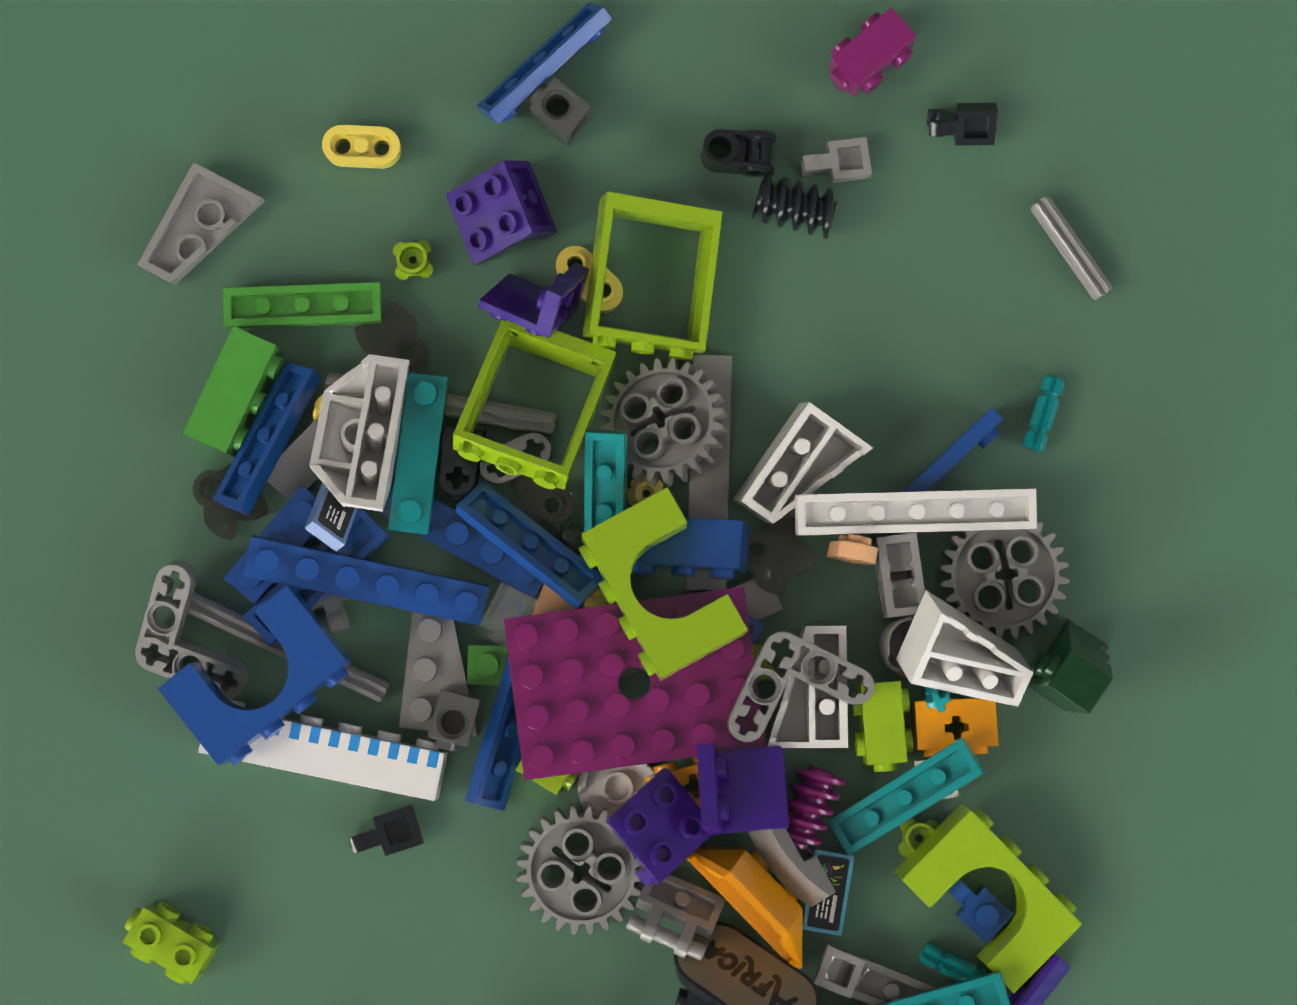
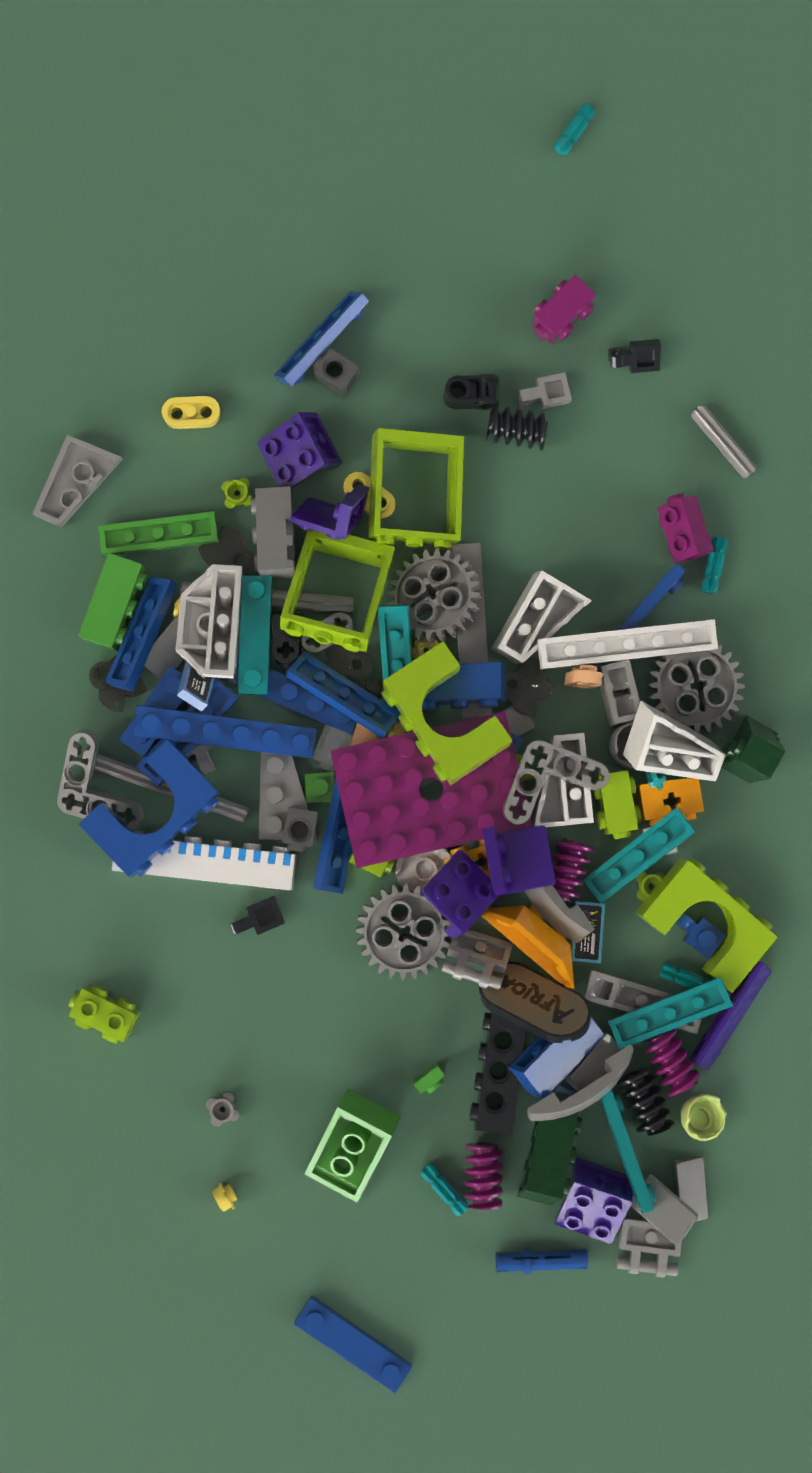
camera: 10 degrees left, 0 degrees up
none -> light grey wedge [251,486,297,580]
none -> magenta brick [657,493,714,563]

